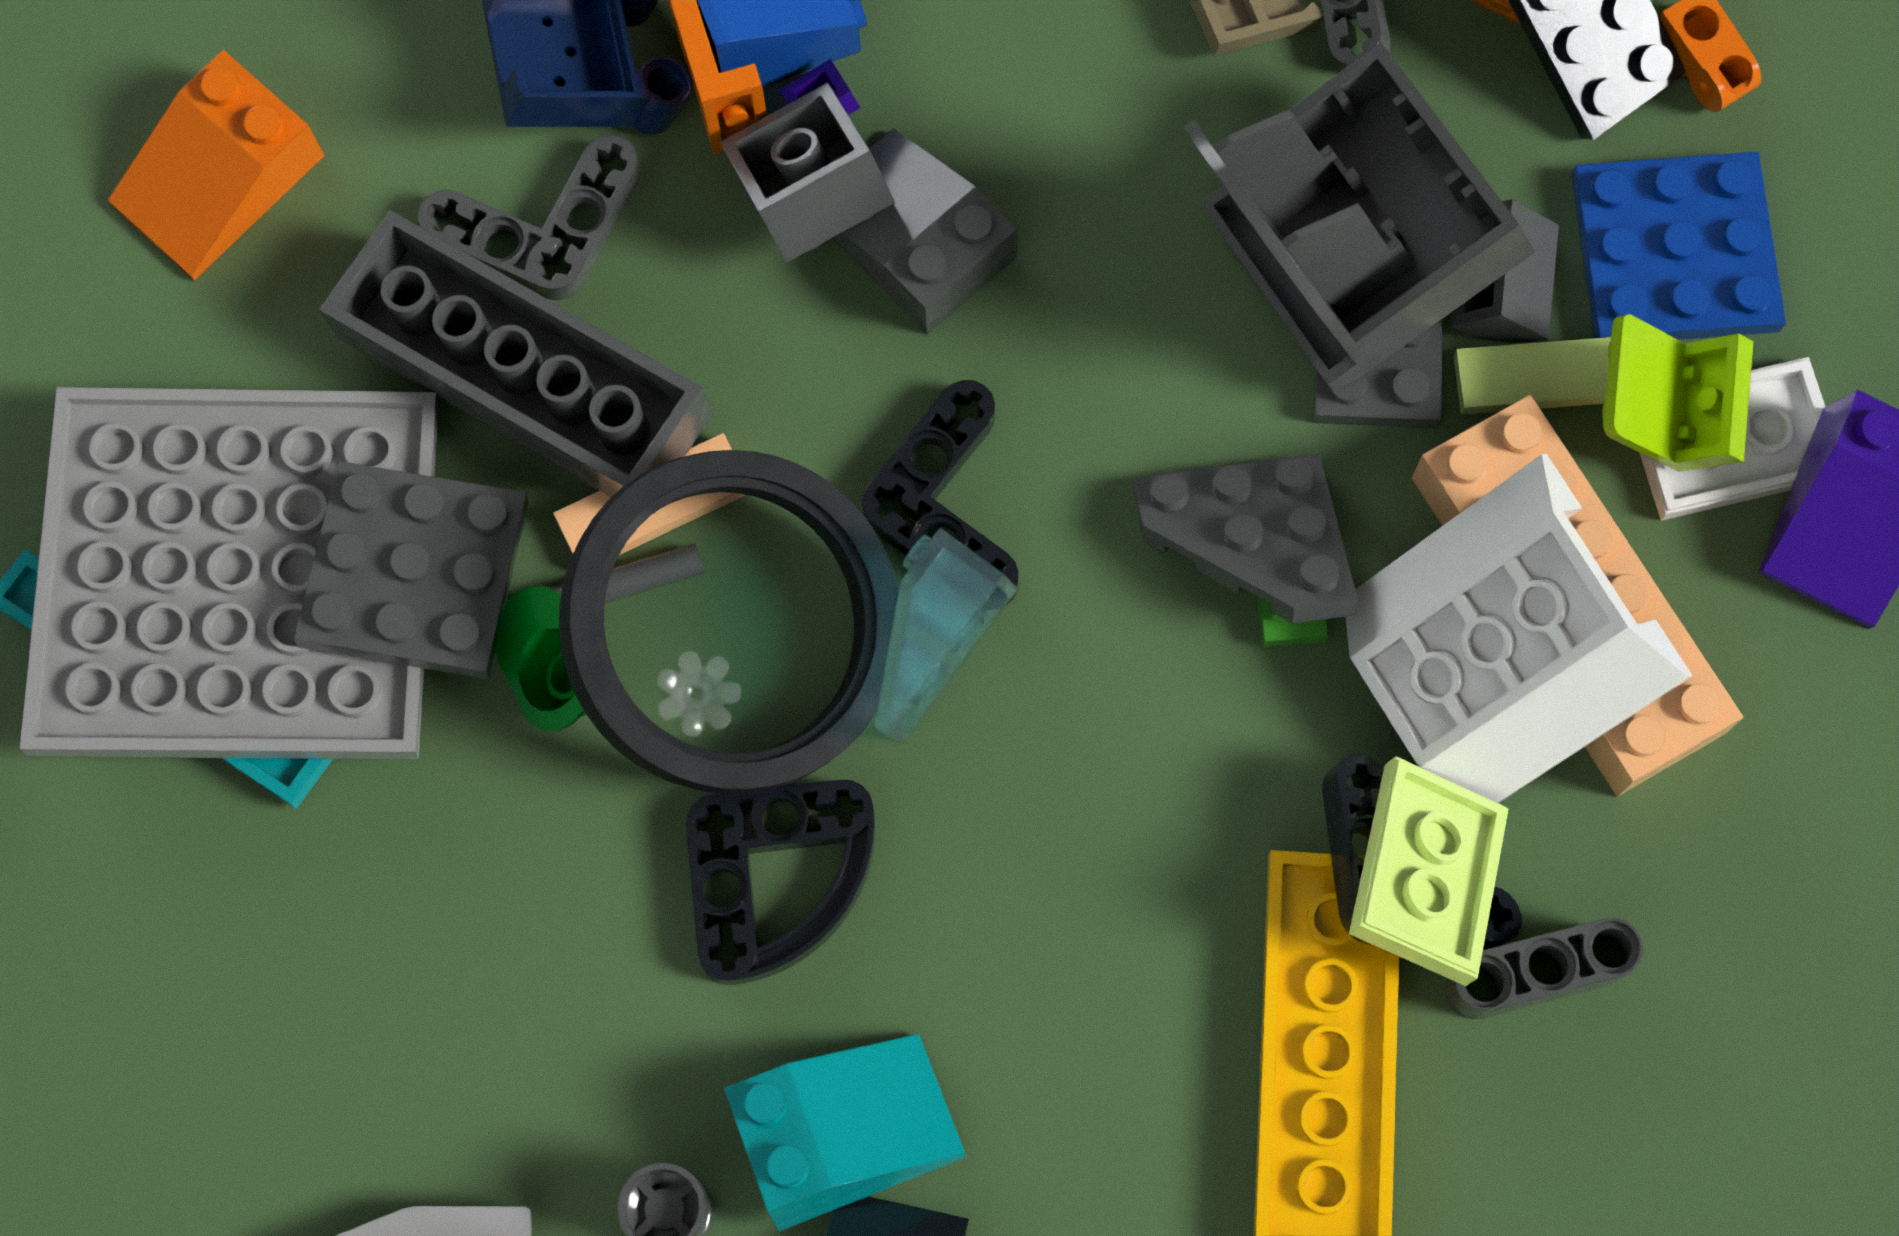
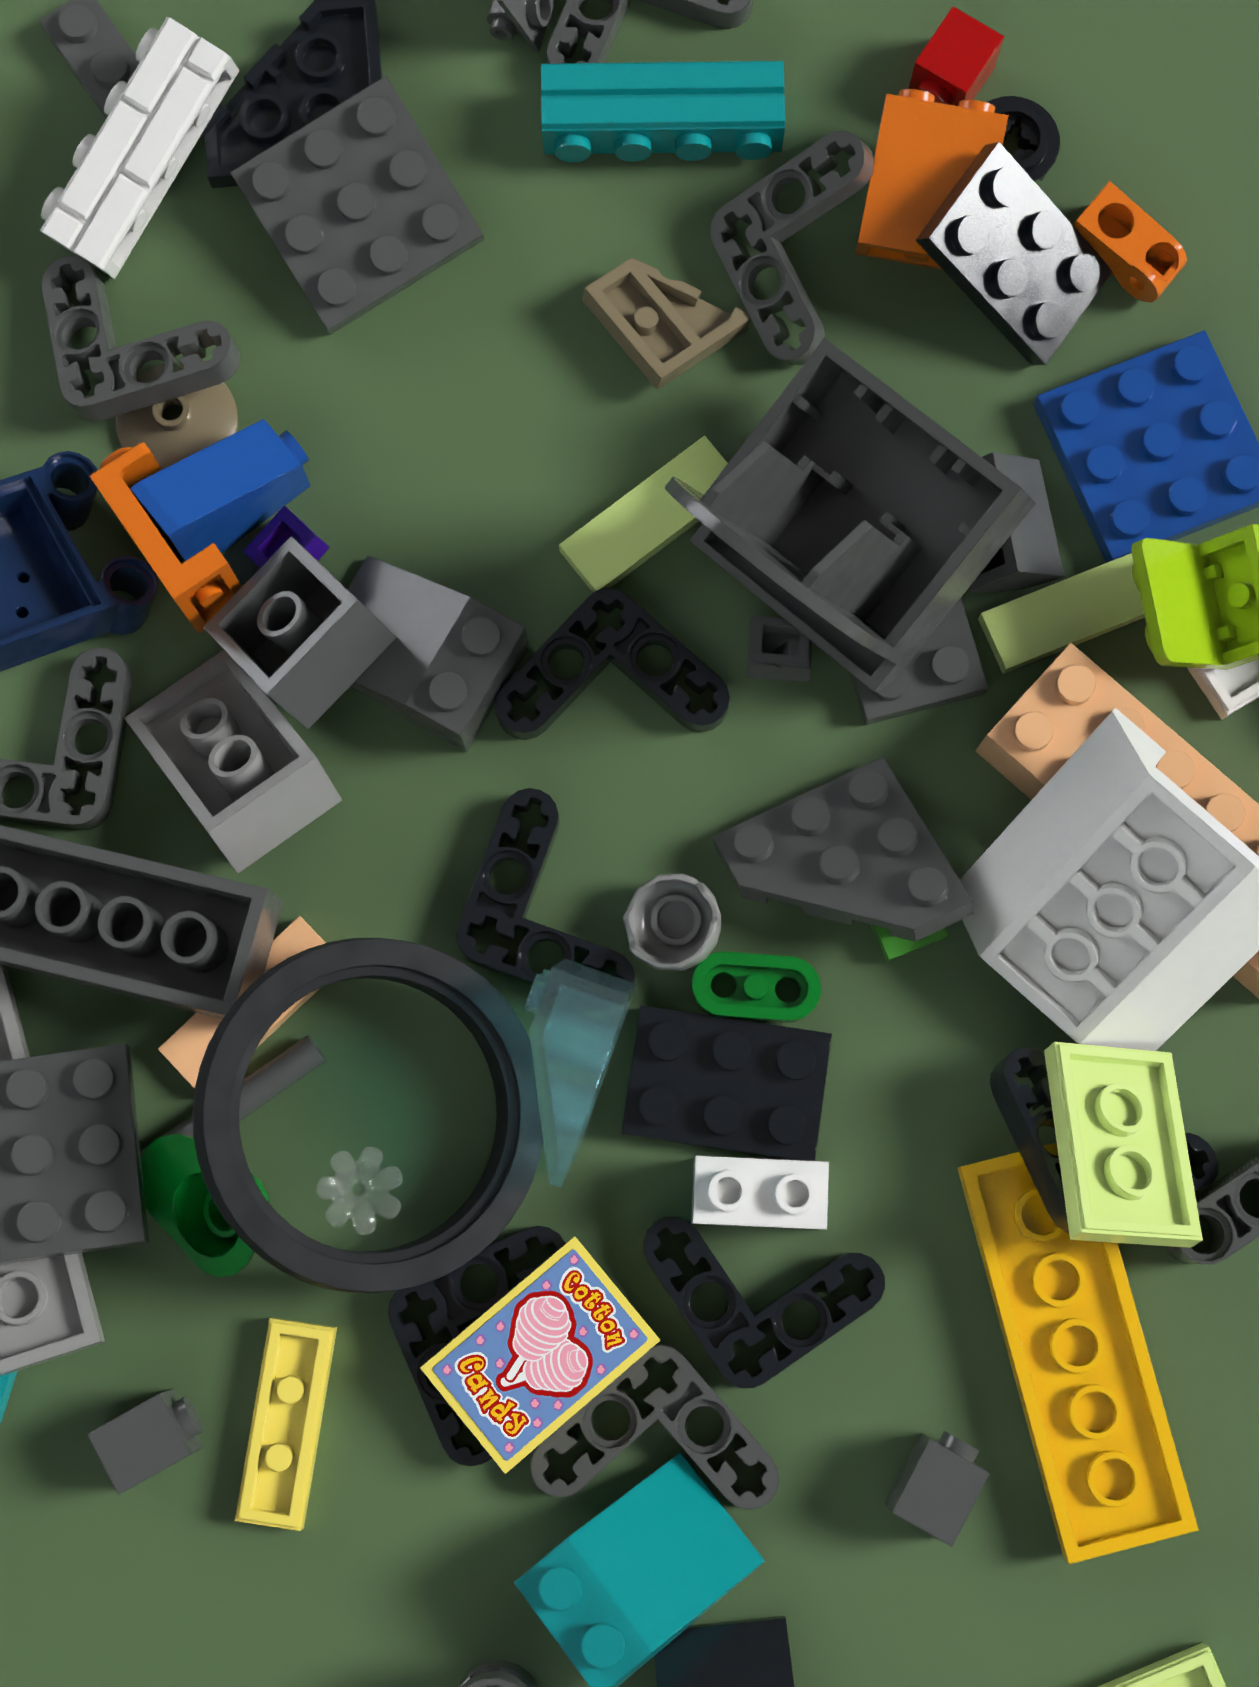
camera: 20 degrees left, 5 degrees up
none -> dark grey brick [87,1389,204,1495]
none -> light grey slope [124,650,342,874]
none -> light yellow tile [235,1317,337,1531]
none -> tile [420,1236,661,1474]
none -> black beam [495,588,730,740]
none -> dark grey beam [530,1344,779,1510]
none -> yellowish green tile [559,435,728,593]
none -> black plate [621,1005,832,1161]
none -> light grey hair [623,873,721,971]
none -> black beam [643,1217,885,1388]
none -> green plate [691,951,821,1023]
none -> white brick [691,1156,829,1230]
none -> dark grey tile [747,616,812,683]
none -> dark grey brick [885,1431,990,1547]

